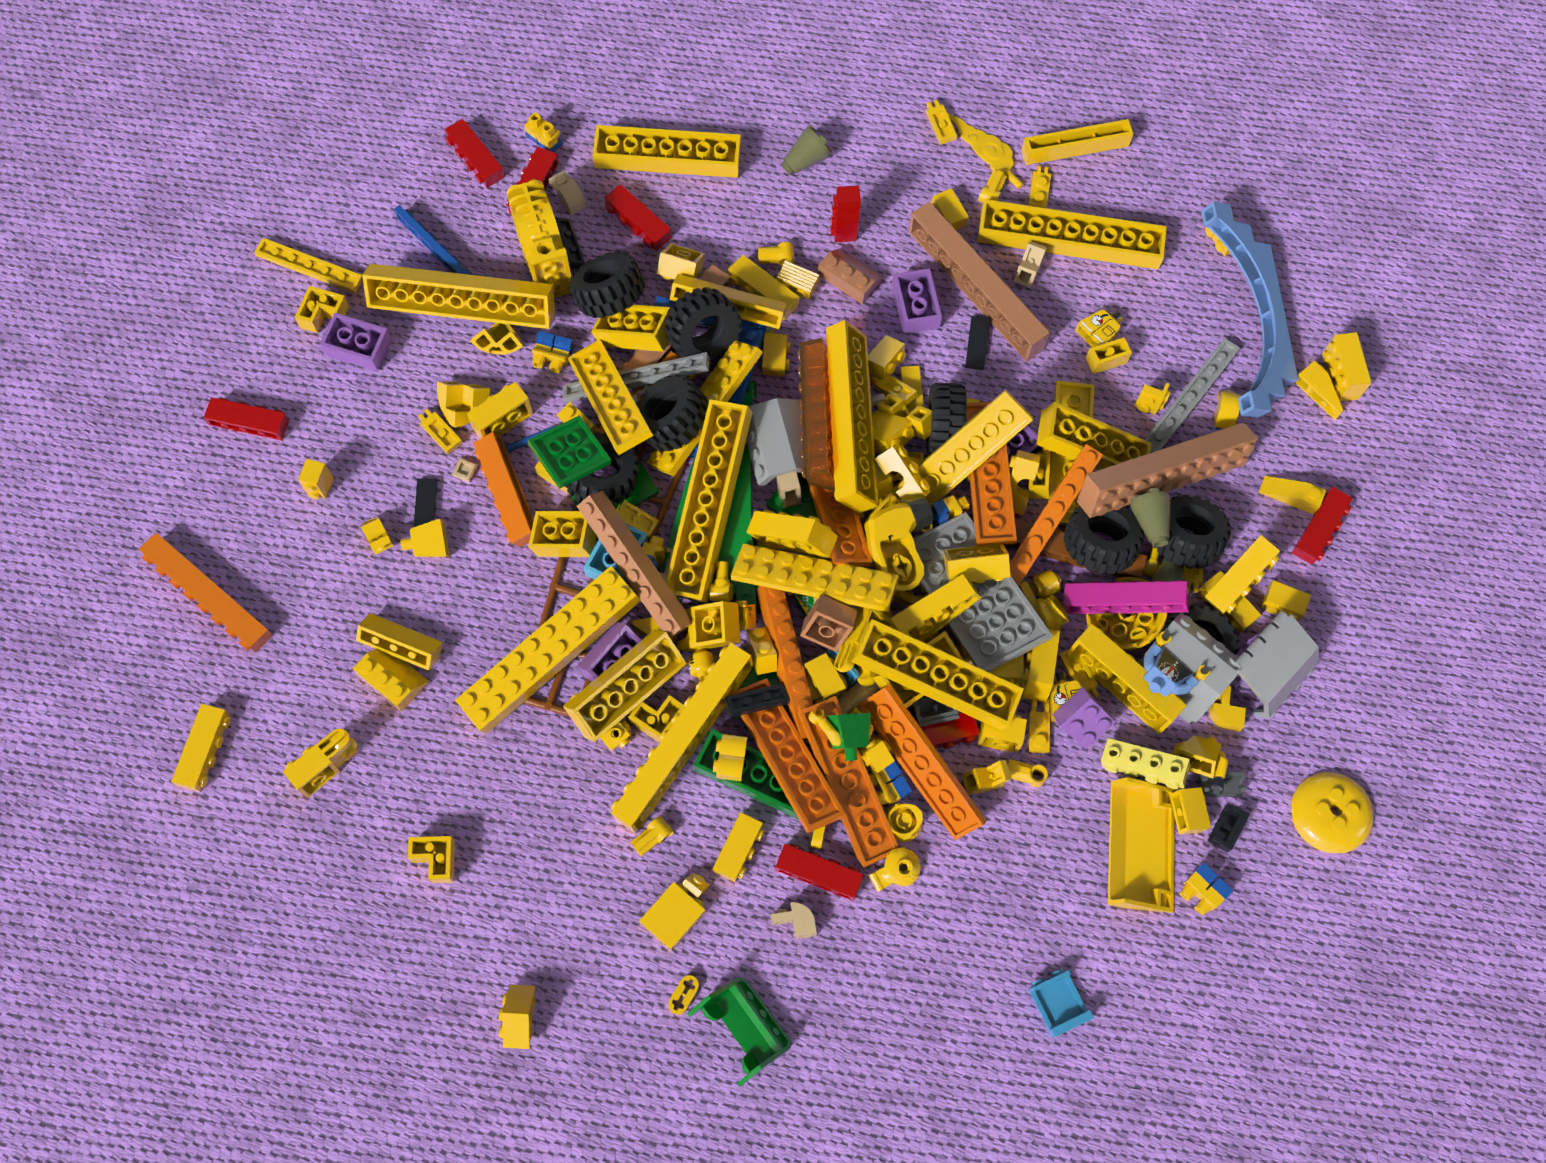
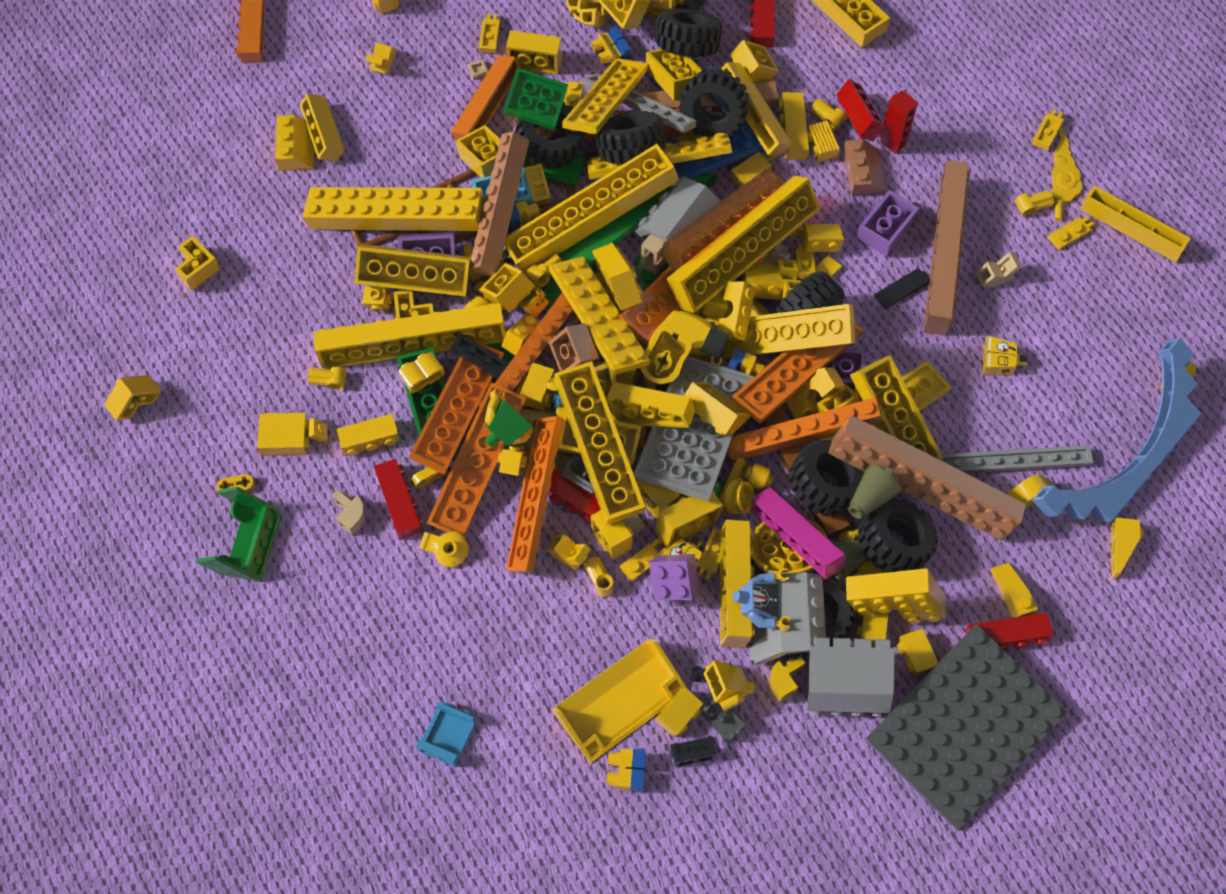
camera: 50 degrees right, 5 degrees down
yellow brick [171,704,231,792] -> none
yellow brick [282,728,358,798] -> none
yellow torso [400,519,450,557] -> none
black tile [413,479,438,528] -> none
yellow brick [437,381,490,427] -> none
olive cone [781,125,832,175] -> none
hips [869,760,912,806] -> none
yellow hat [885,803,923,843] -> none
yellow brick [931,188,969,230] -> none
yellow brick [977,199,1167,269] -> none
yellow brick [1085,337,1132,374] -> none
light yellow brick [1101,738,1191,789] -> none
yellow bracket [1134,382,1171,415] -> none
yellow brick [1291,772,1374,853] -> none
yellow brick [1322,332,1371,402] -> none
none -> red brick [836,79,886,142]
none -> dark grey plate [865,624,1068,831]

